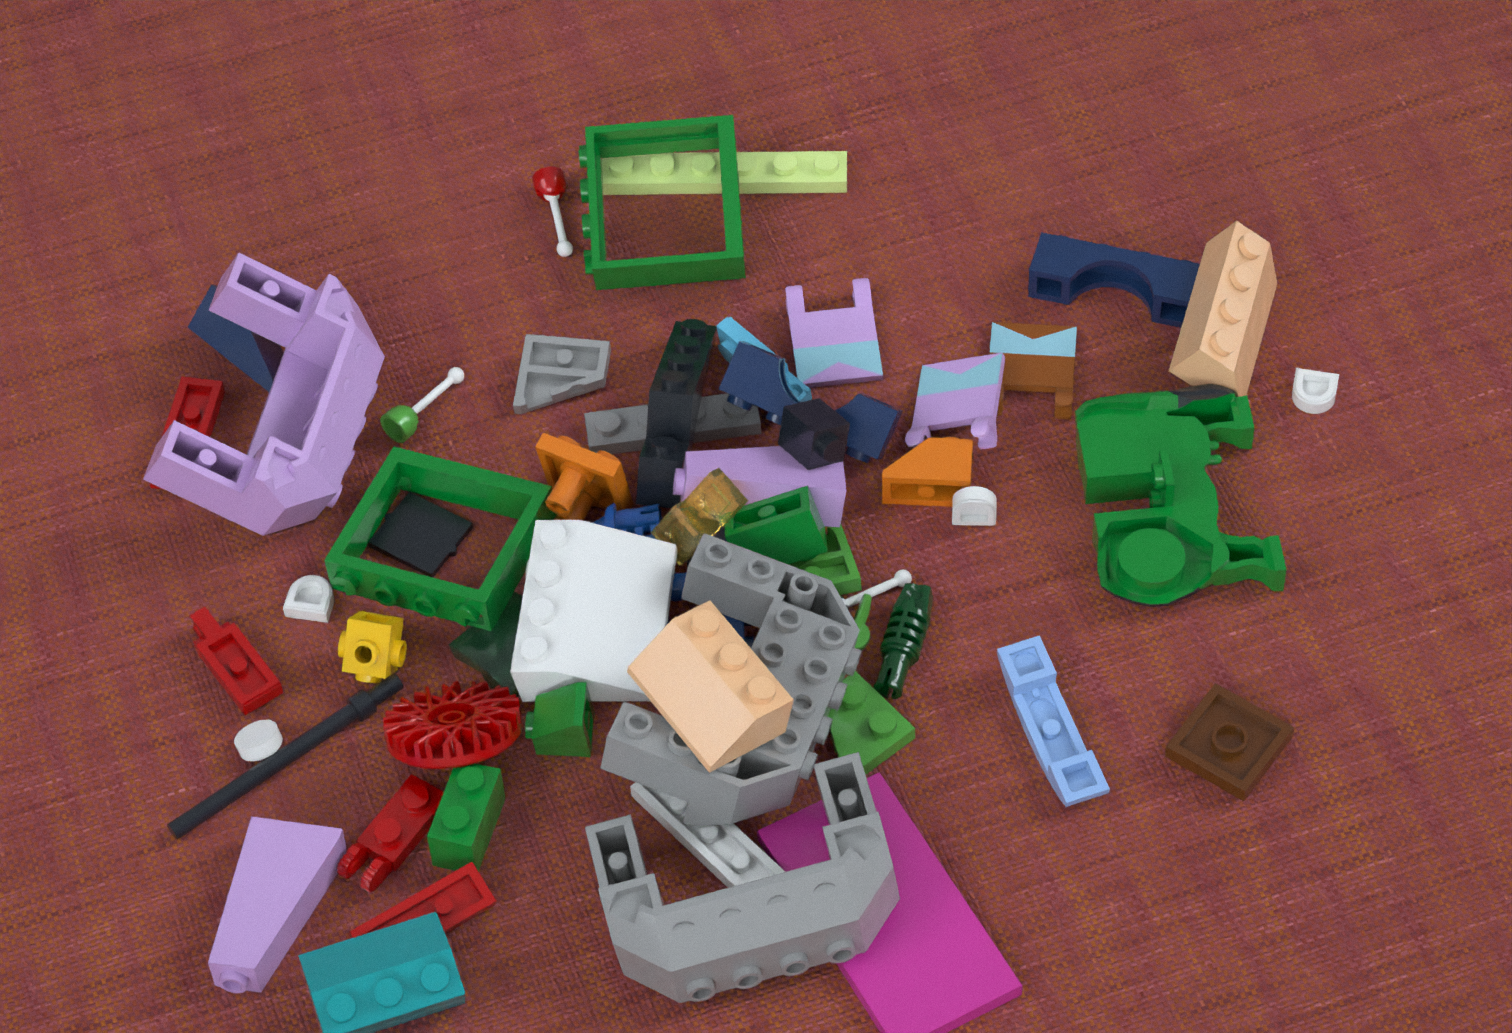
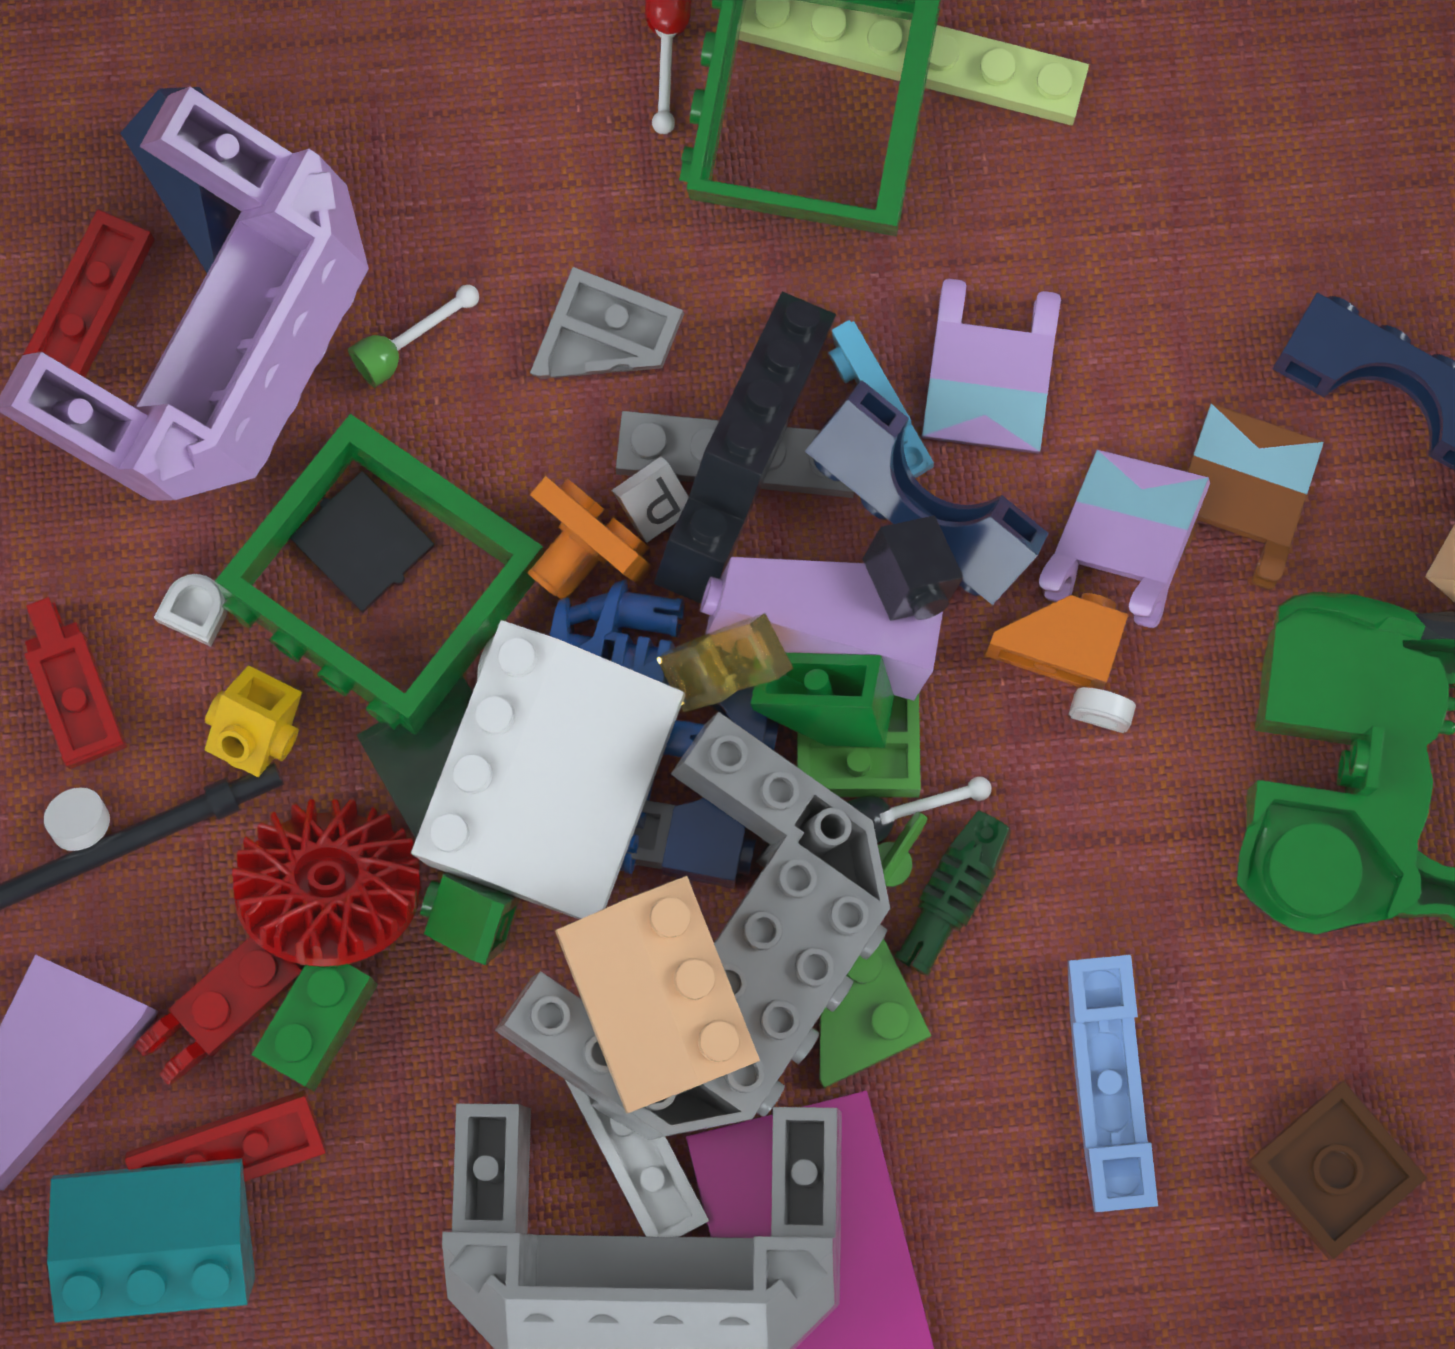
camera: 10 degrees right, 25 degrees up
none -> white tile [612,456,689,543]

